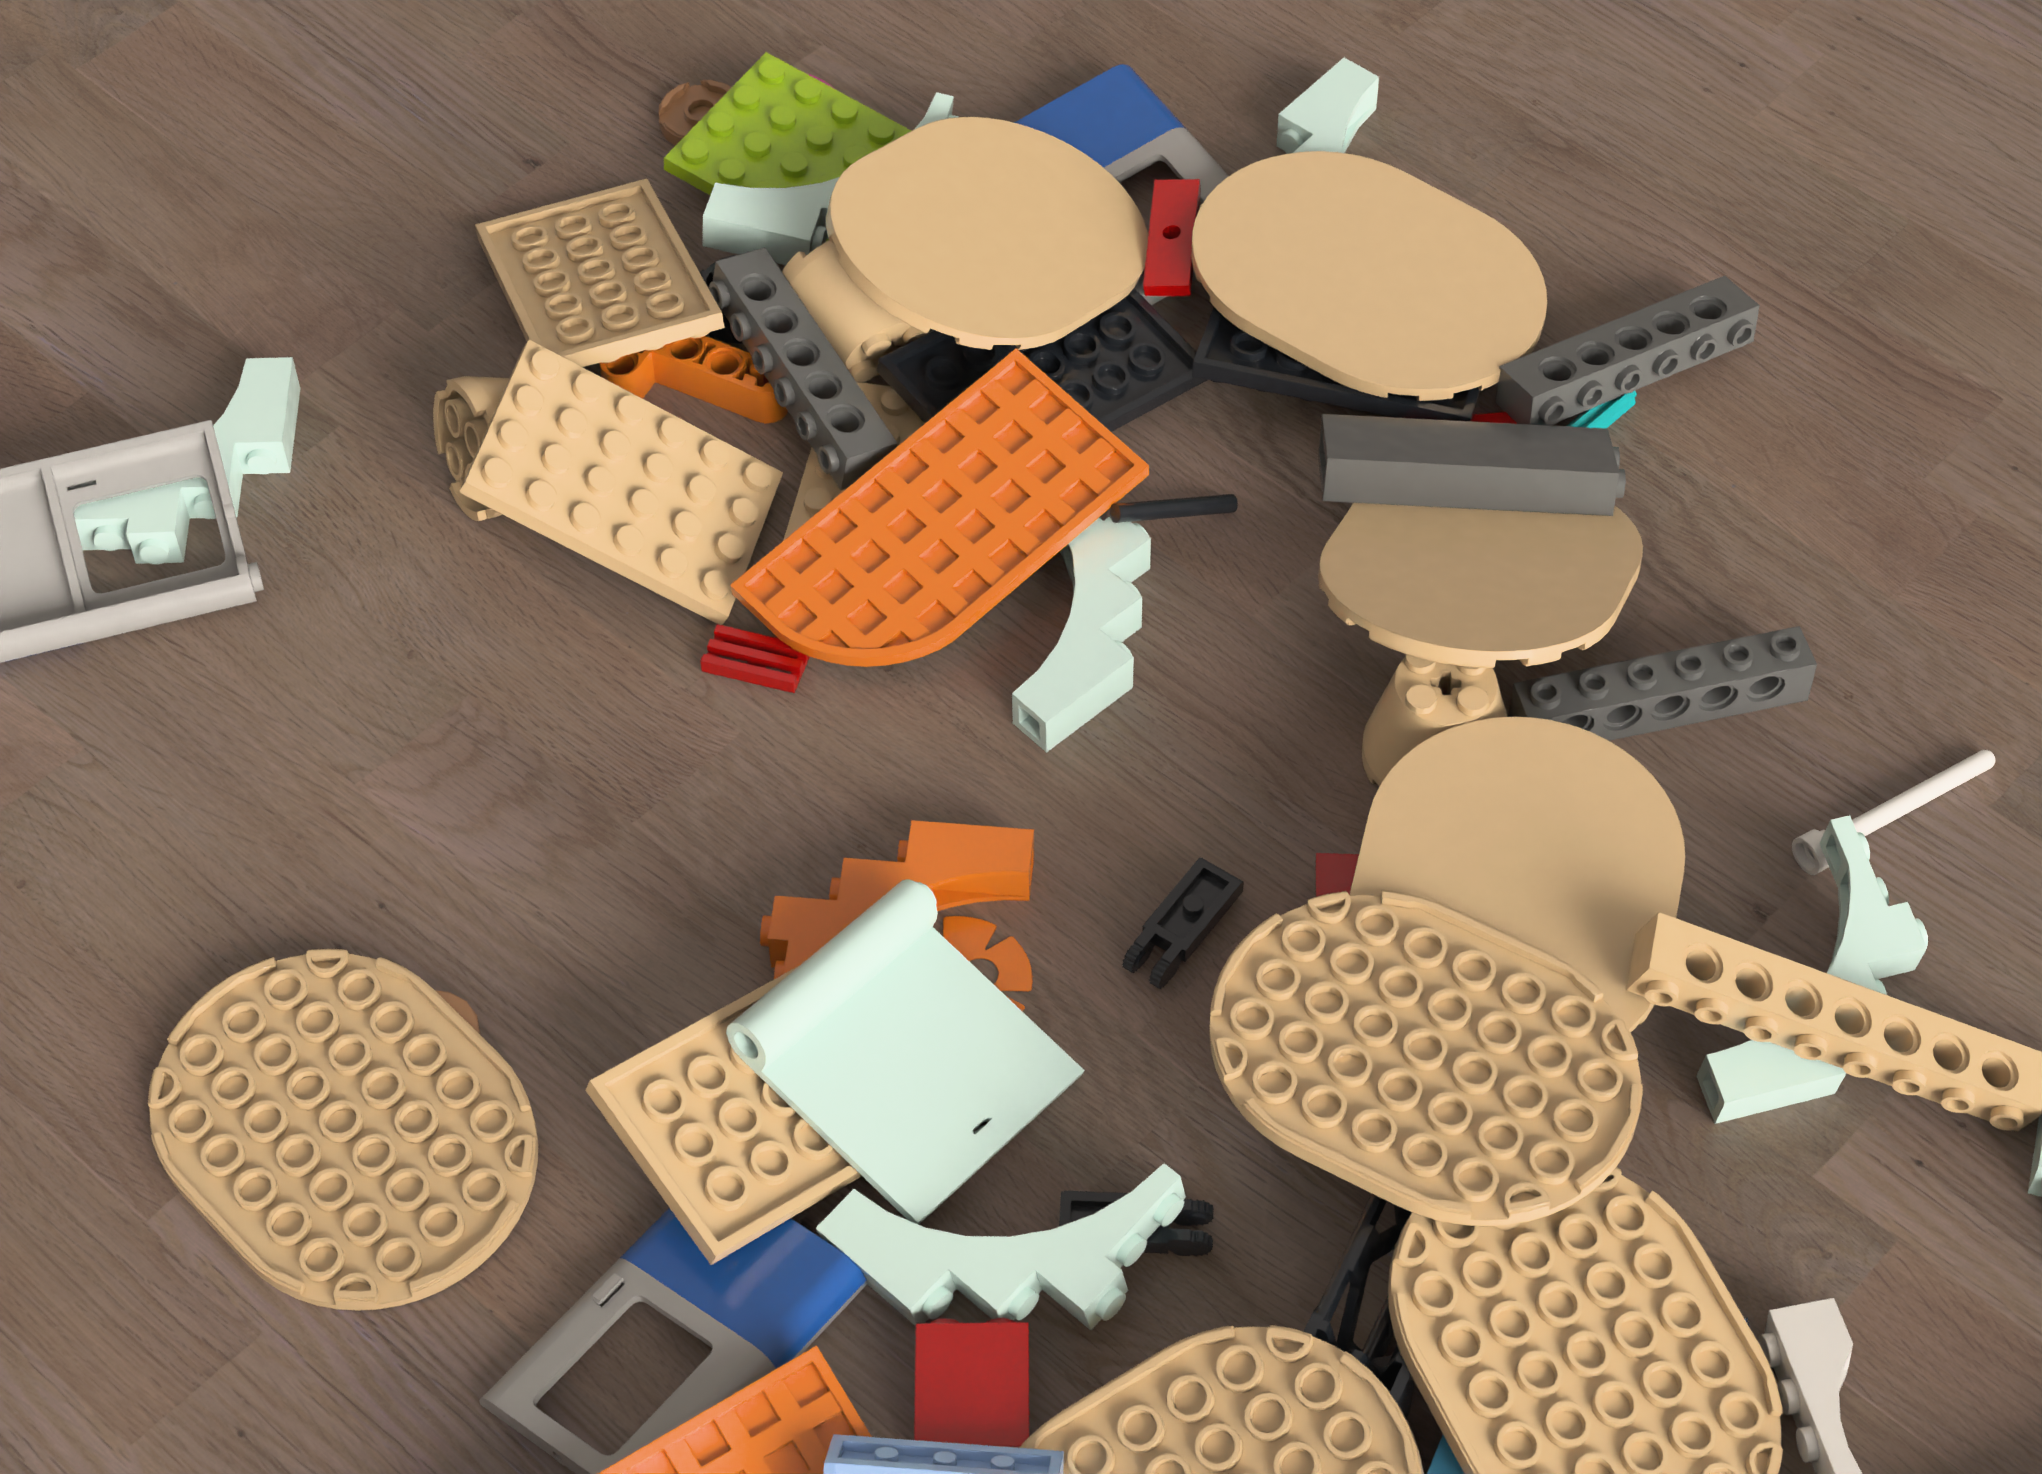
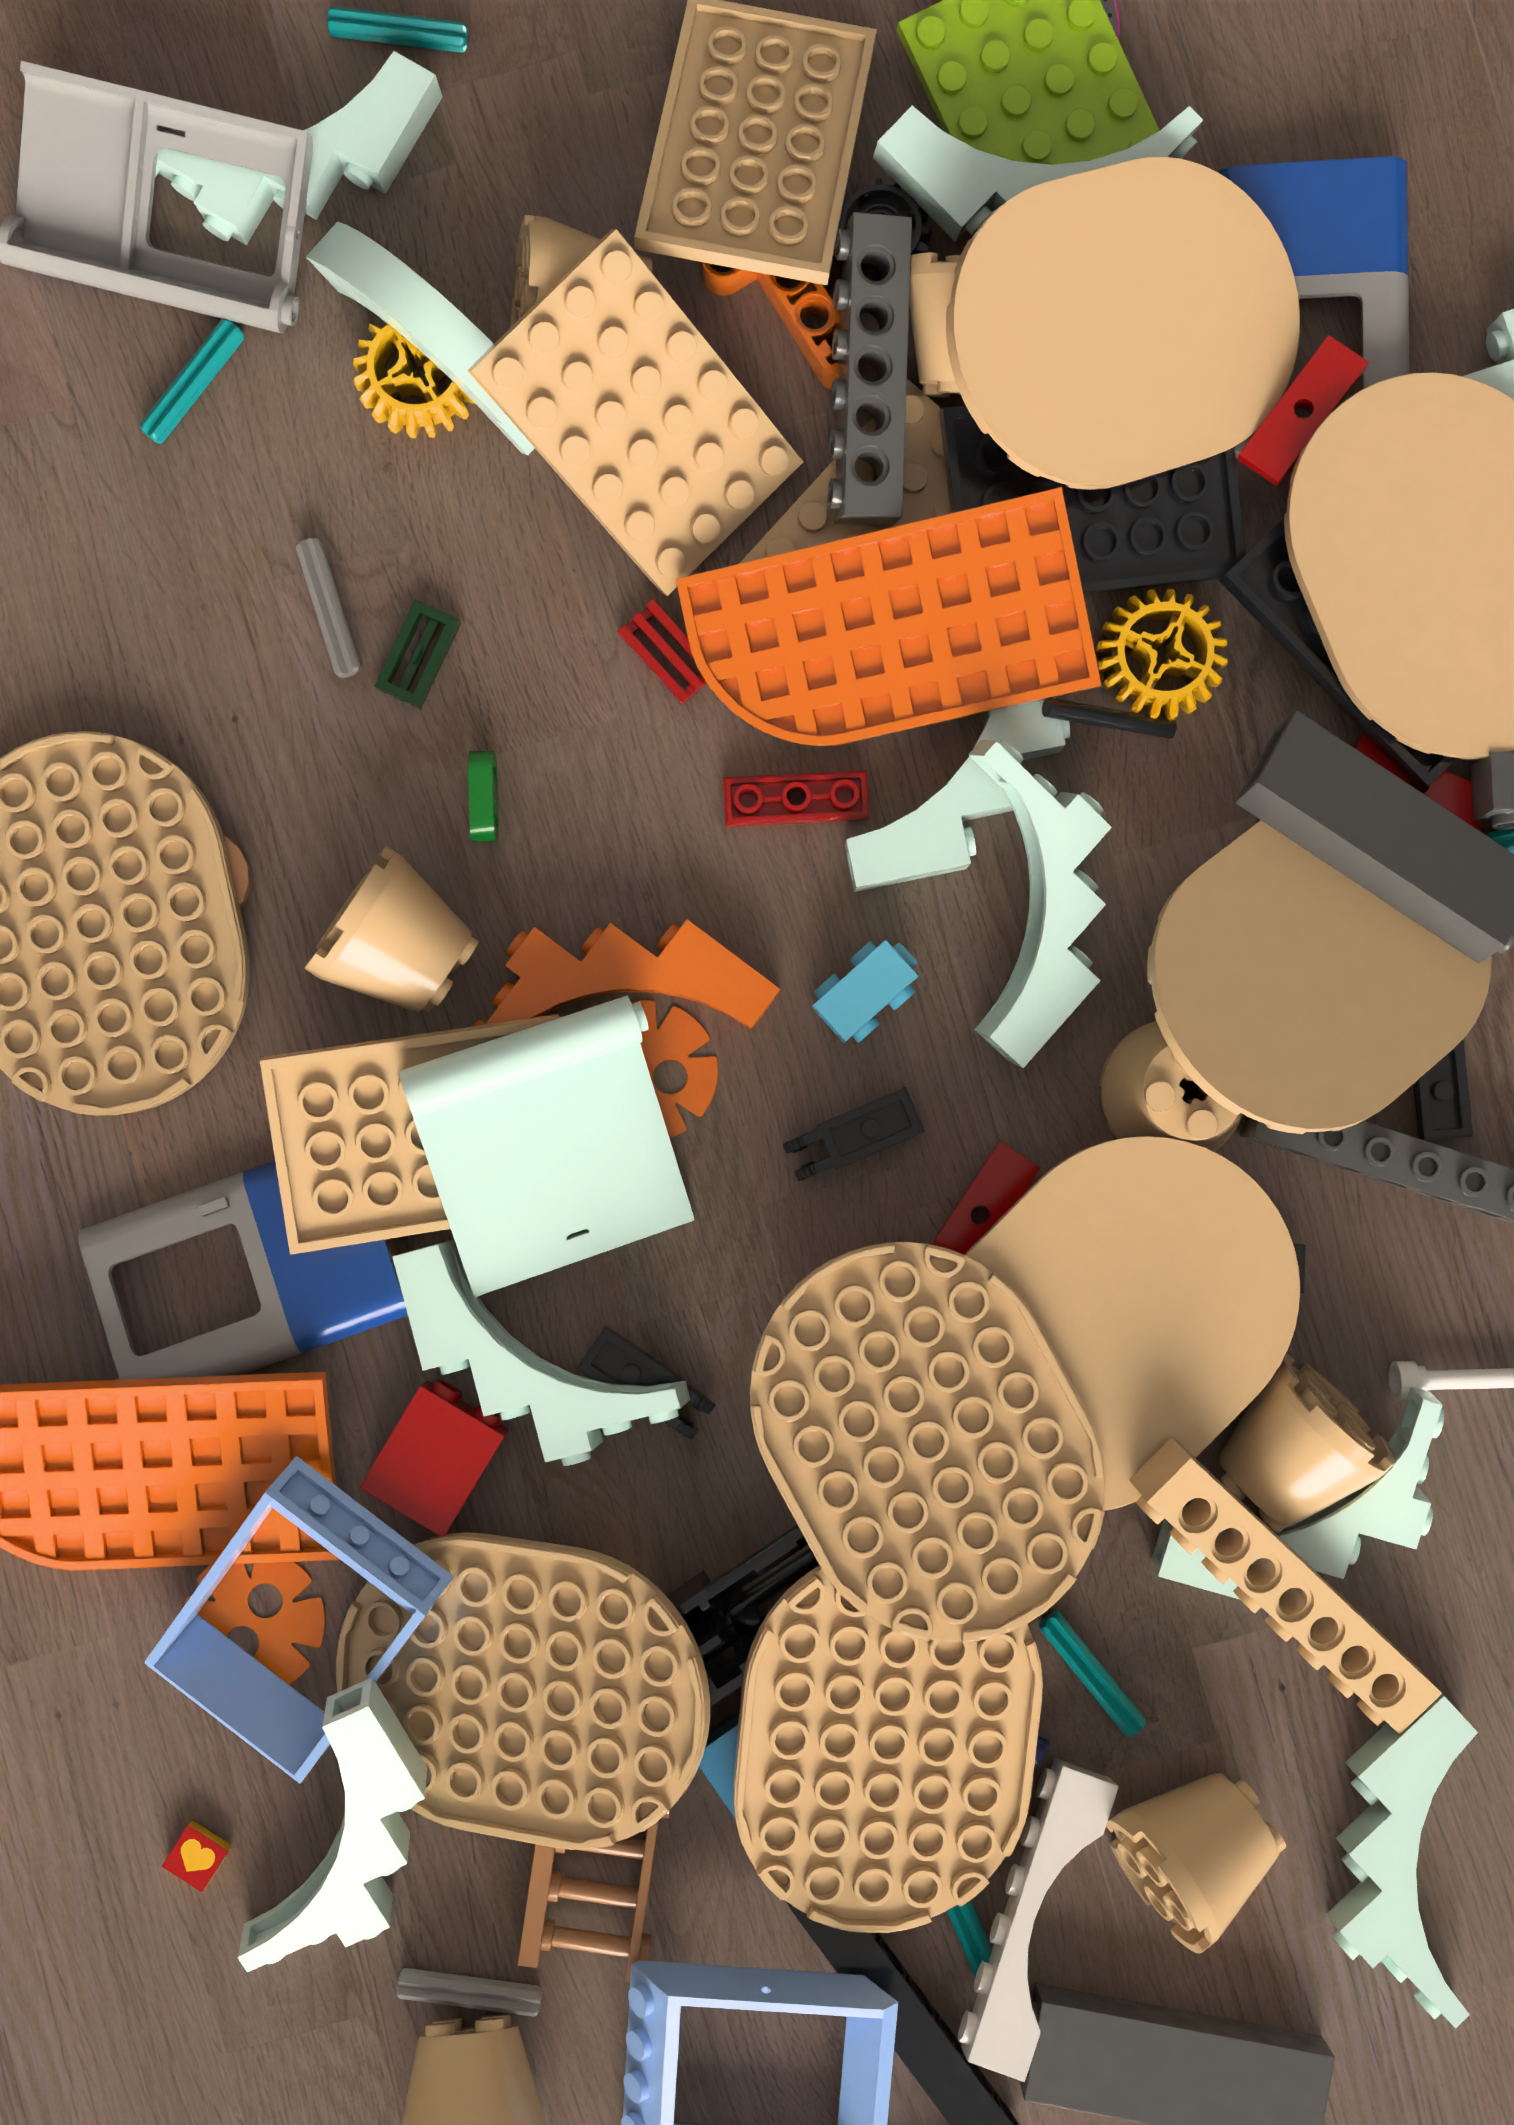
camera: 30 degrees right, 35 degrees up
none -> teal axle [139,319,244,444]
none -> light grey axle [295,537,361,678]
none -> tan cone [304,845,479,1013]
none -> light aqua arch [306,221,534,455]
none -> teal axle [327,6,469,53]
none -> yellow gear [353,322,475,439]
none -> dark green tile [375,600,461,710]
none -> green beam [468,750,499,842]
none -> red tile [723,770,870,827]
none -> medium azure brick [812,940,918,1043]
none -> light aqua arch [968,740,1112,1068]
none -> teal axle [1039,1610,1146,1737]
none -> yellow gear [1096,589,1228,720]
none -> tan cone [1106,1773,1286,1954]
none -> tan cone [1219,1354,1396,1533]
none -> black hinge [1413,1040,1473,1141]

